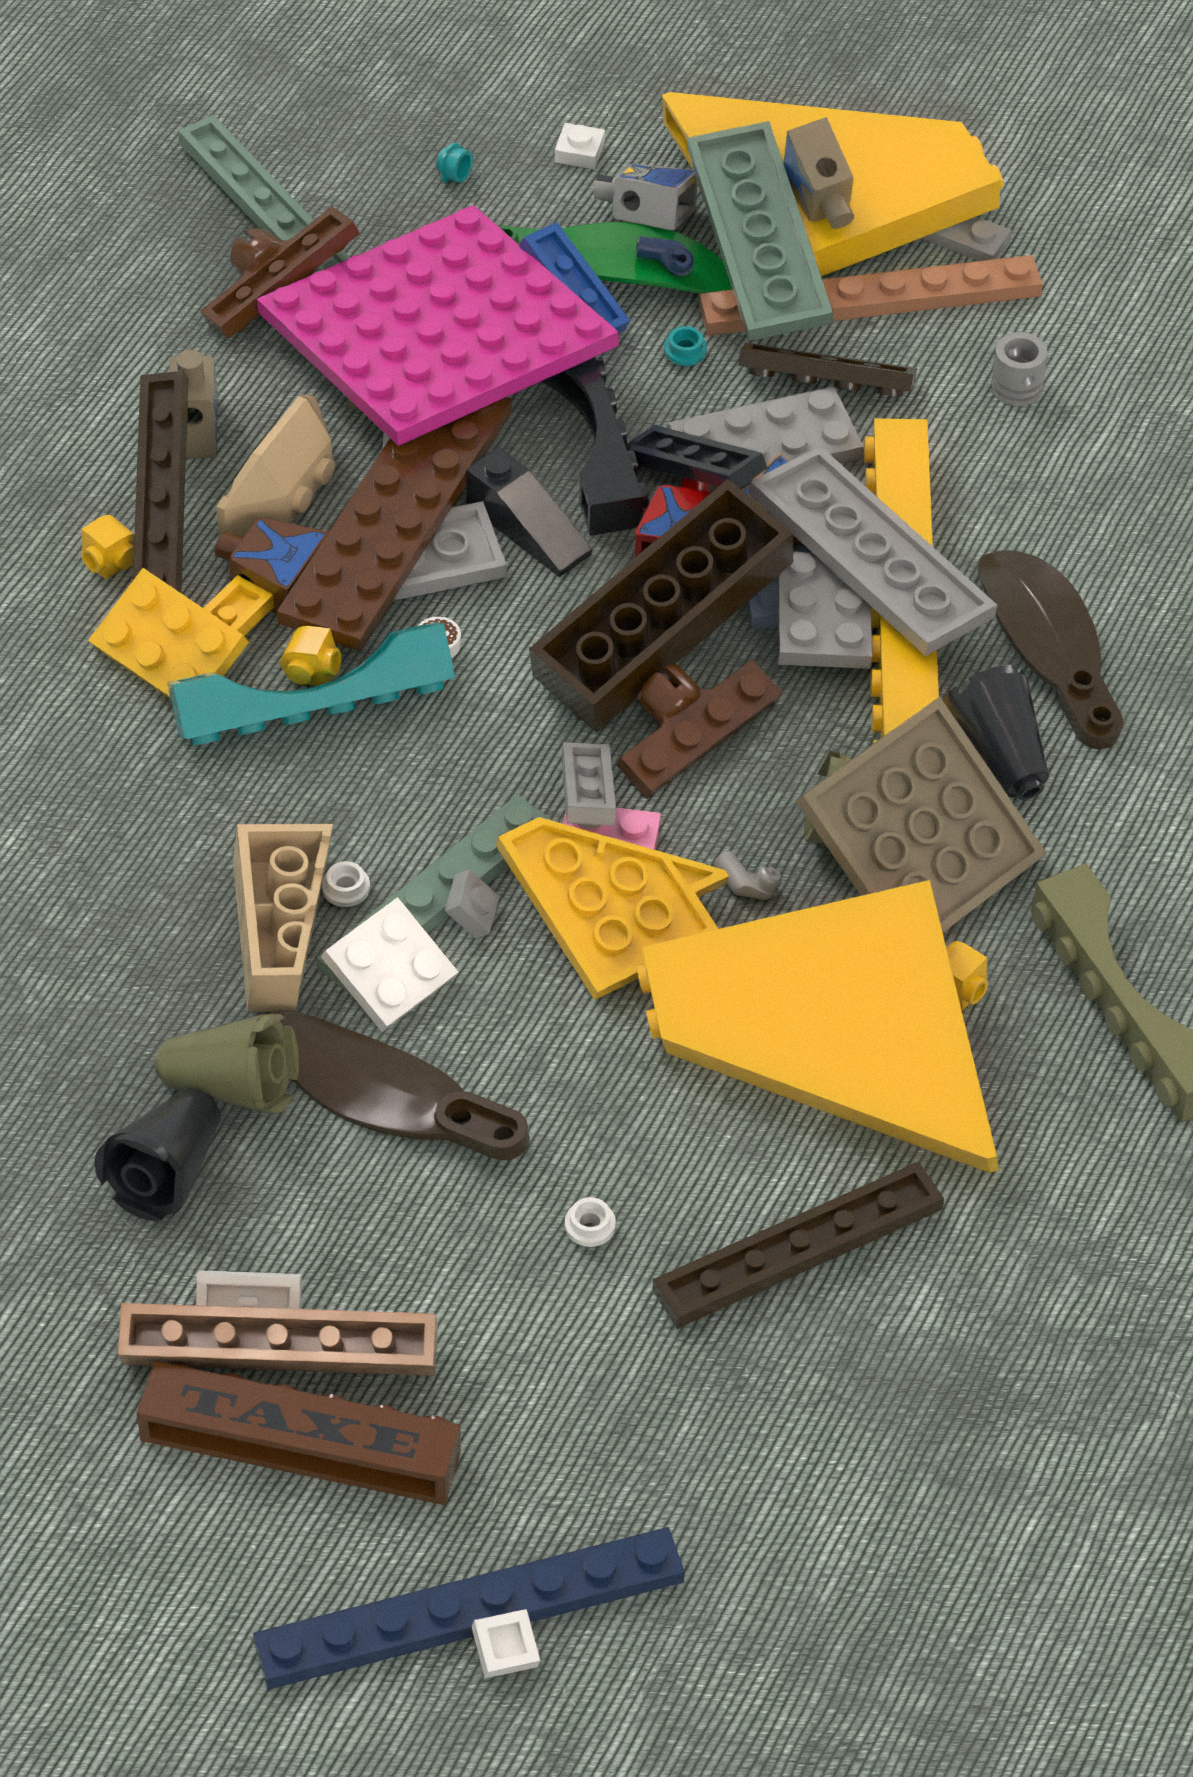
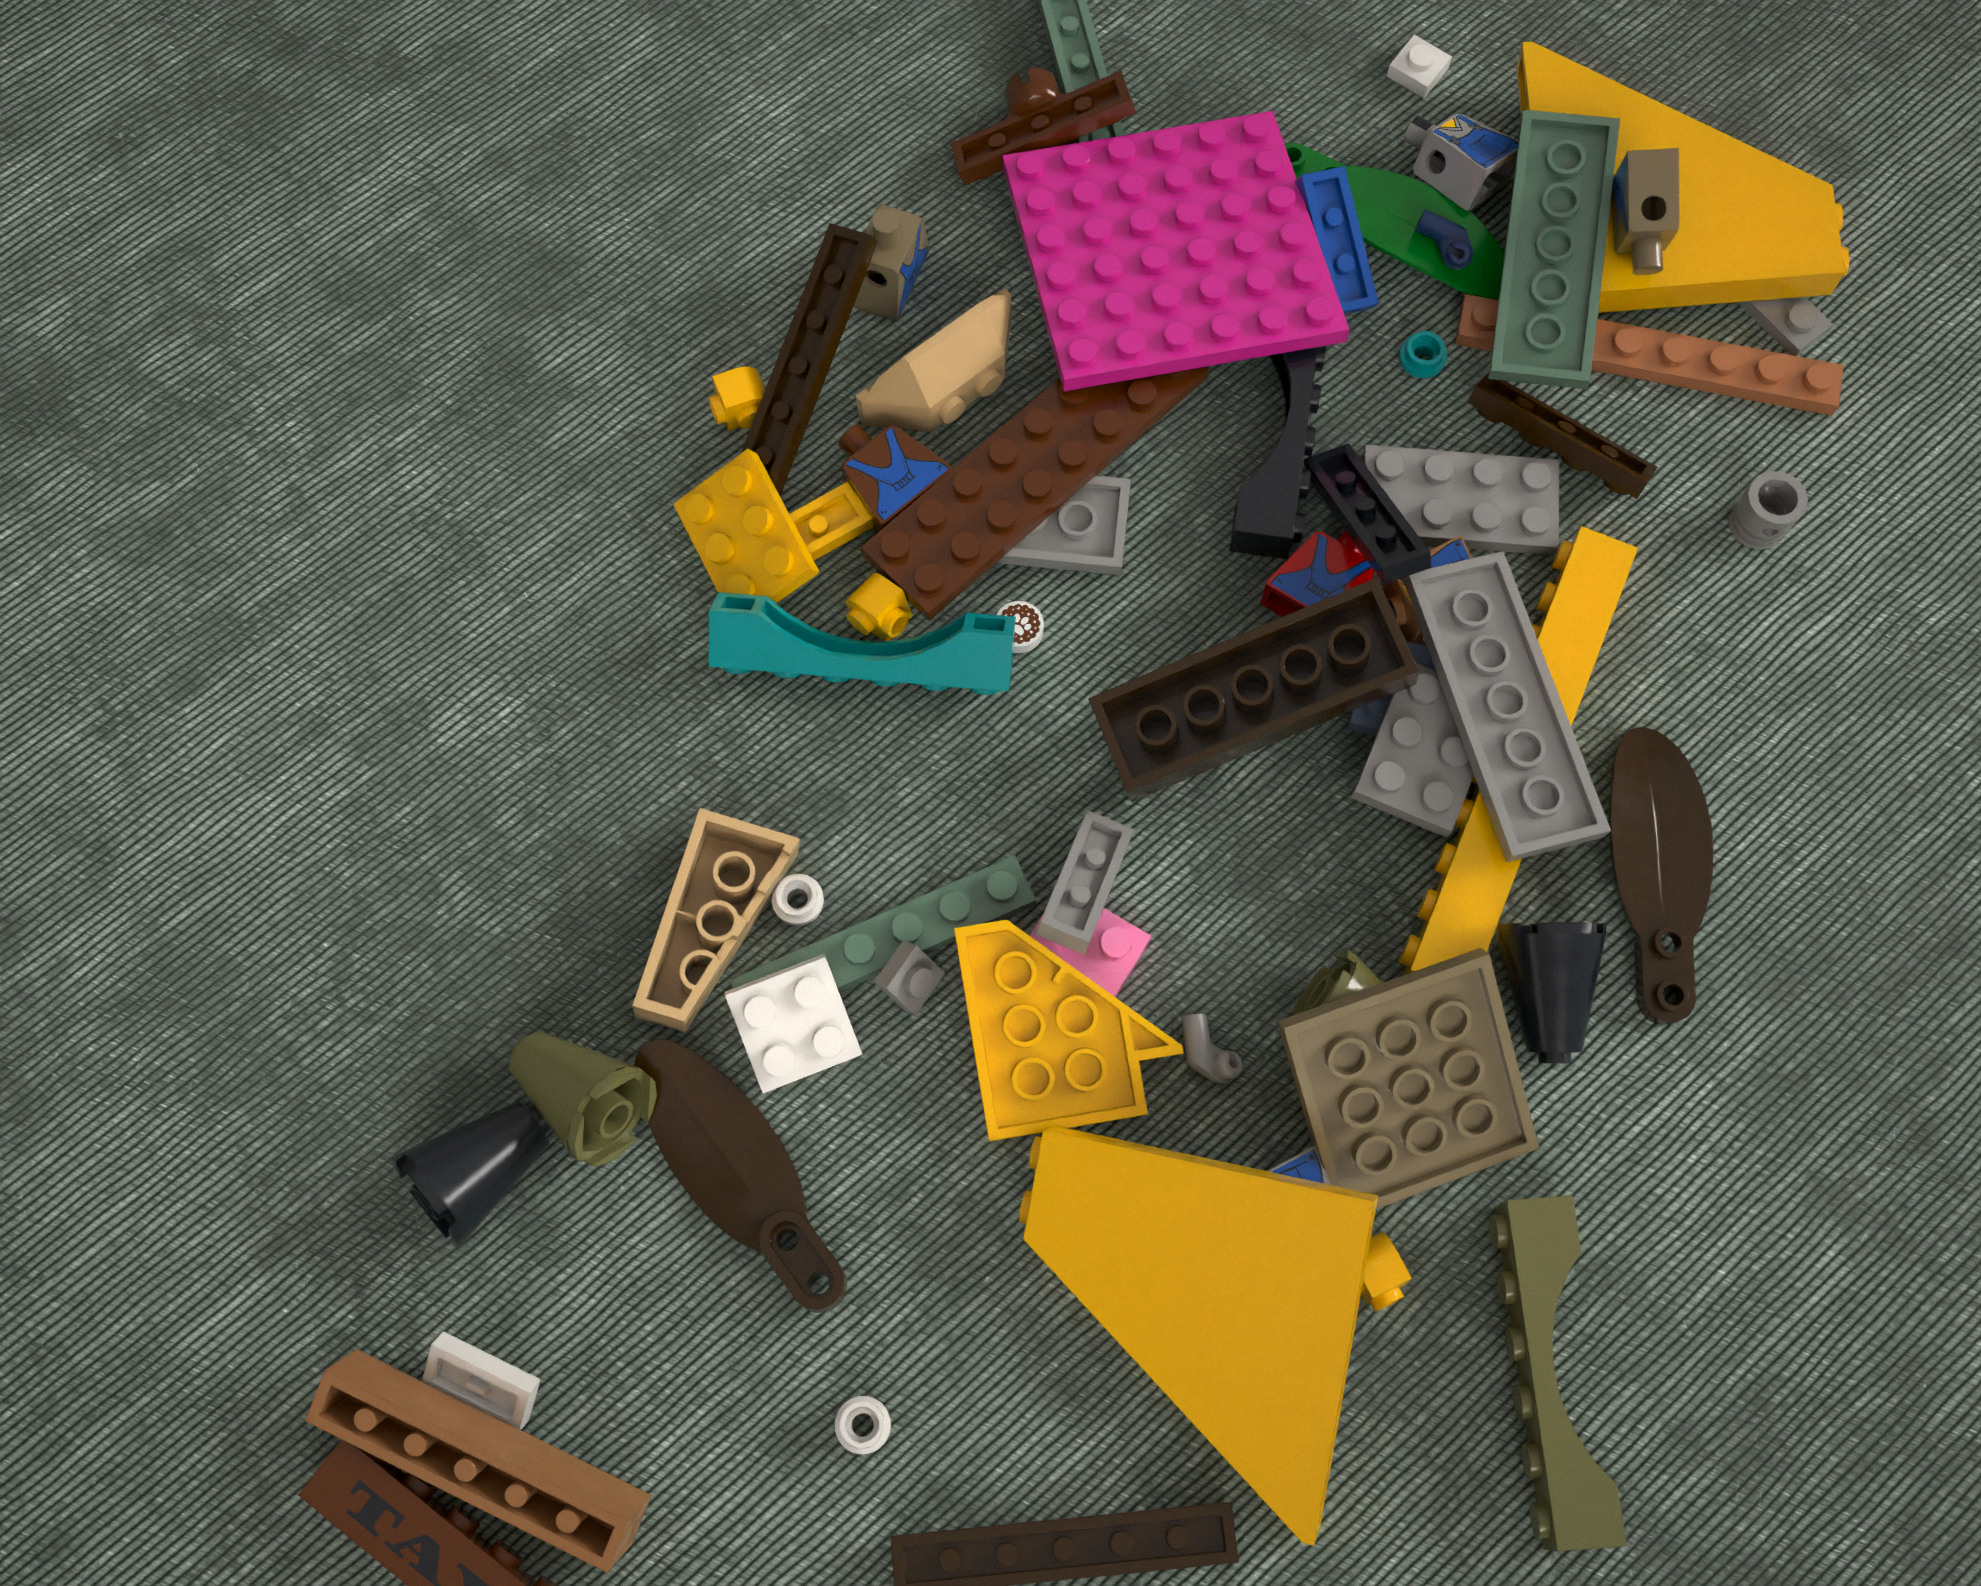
camera: 25 degrees right, 20 degrees up
teal plate [436,143,473,183] -> none
black slope [466,447,592,577] -> none
reddish brown plate [616,660,783,799] -> none

